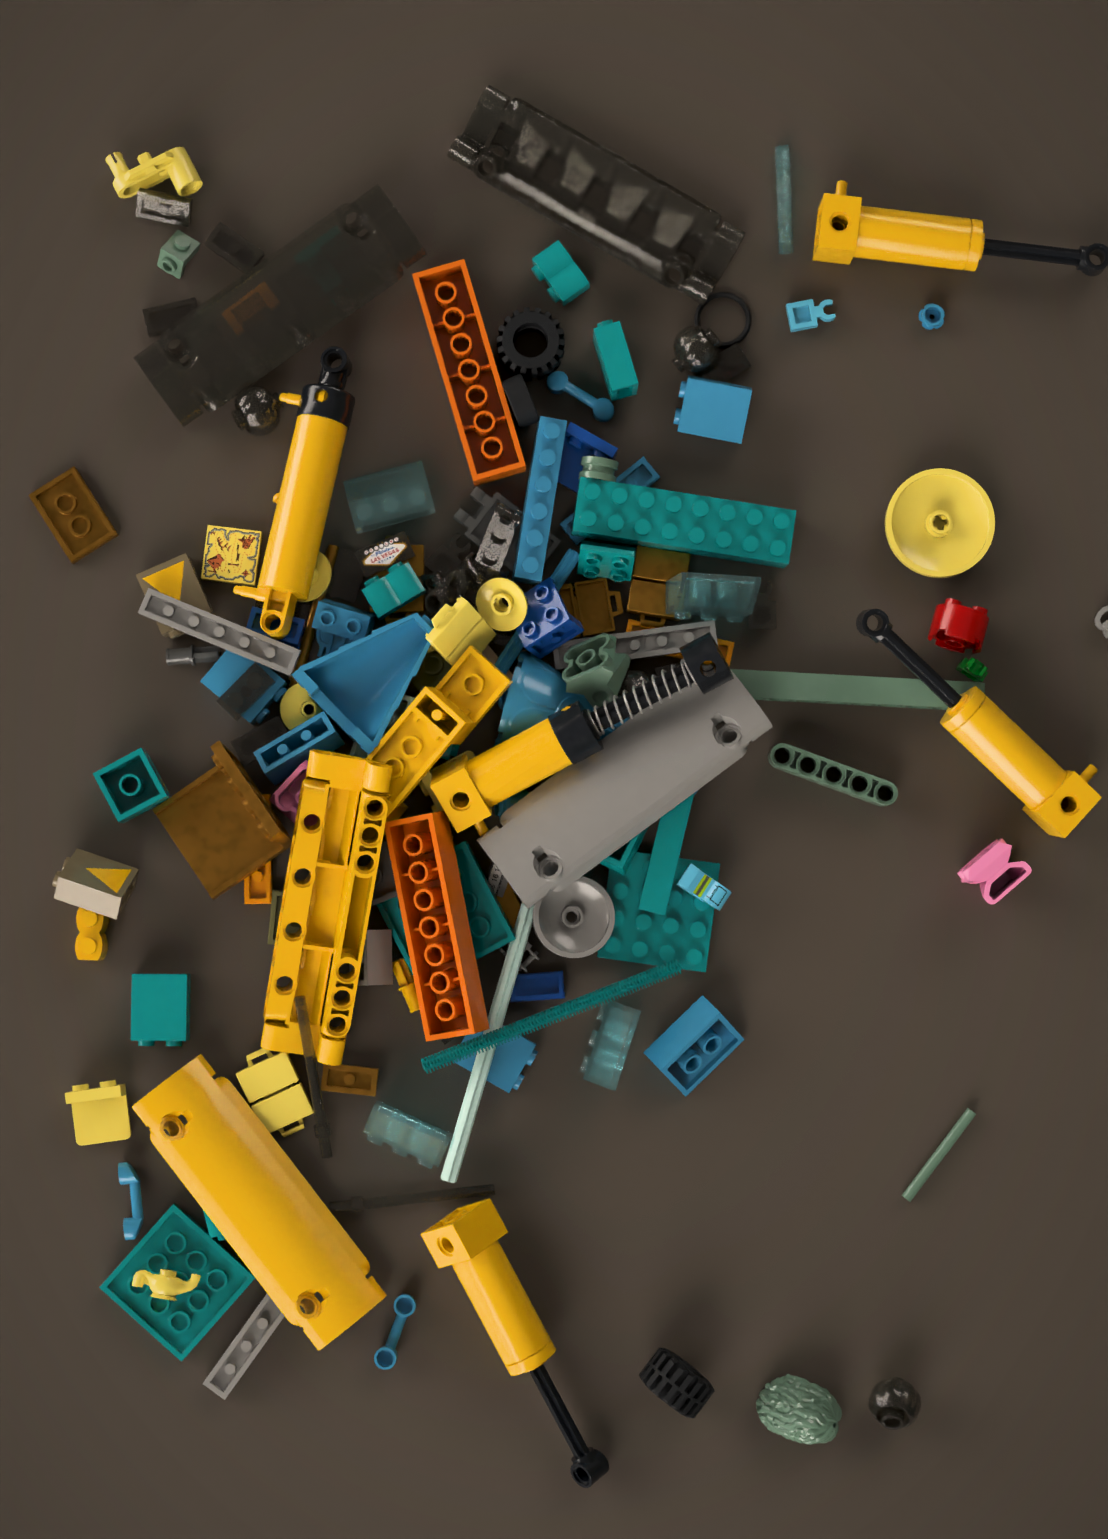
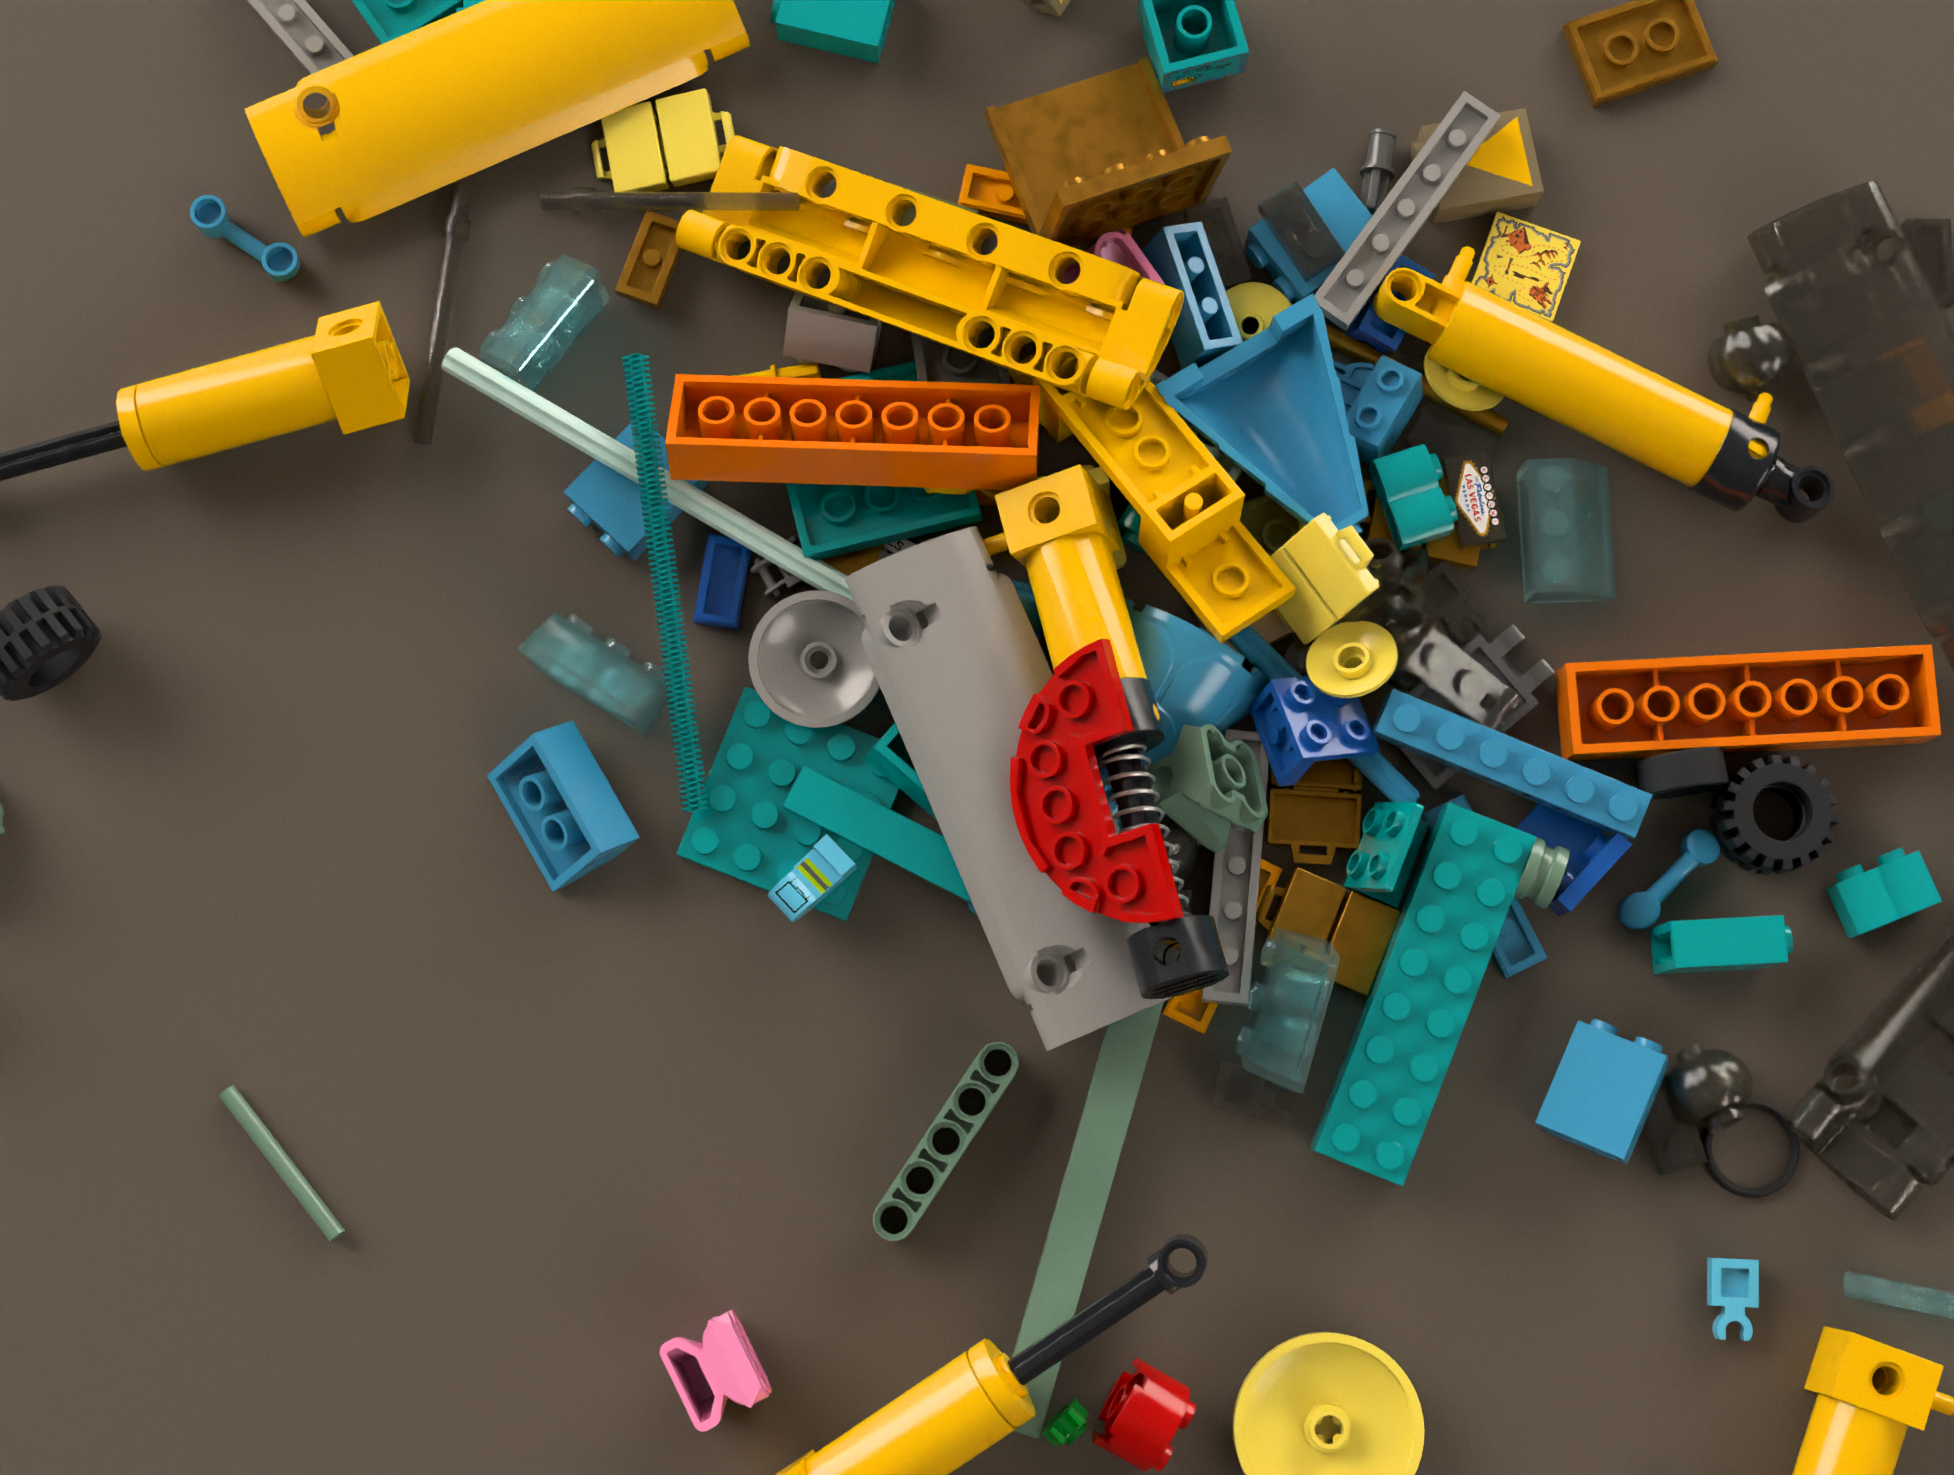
camera: 105 degrees right, 5 degrees down
none -> red plate [1010,639,1184,923]

